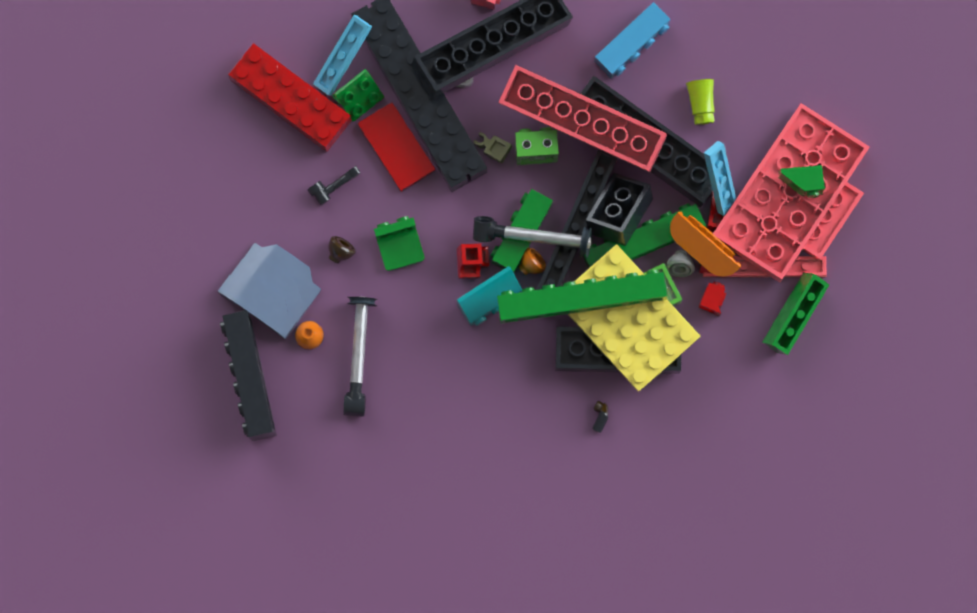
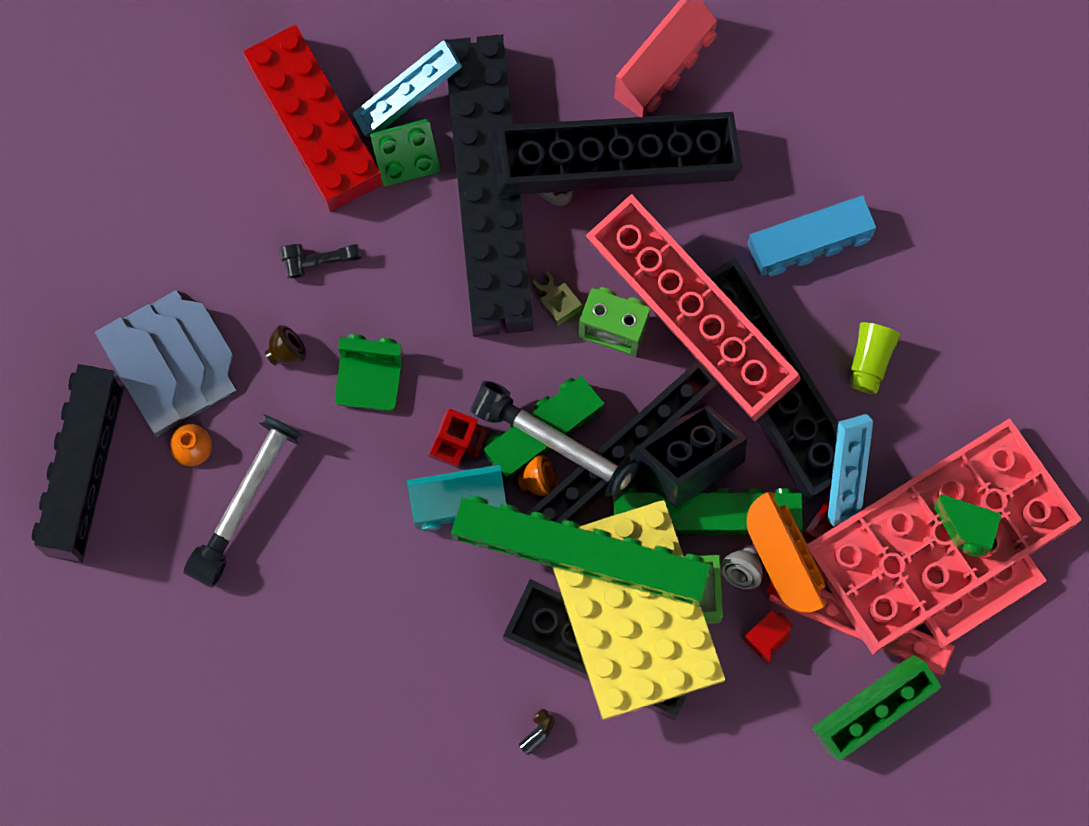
camera: 25 degrees right, 5 degrees down
red tile [358,102,436,192] -> none

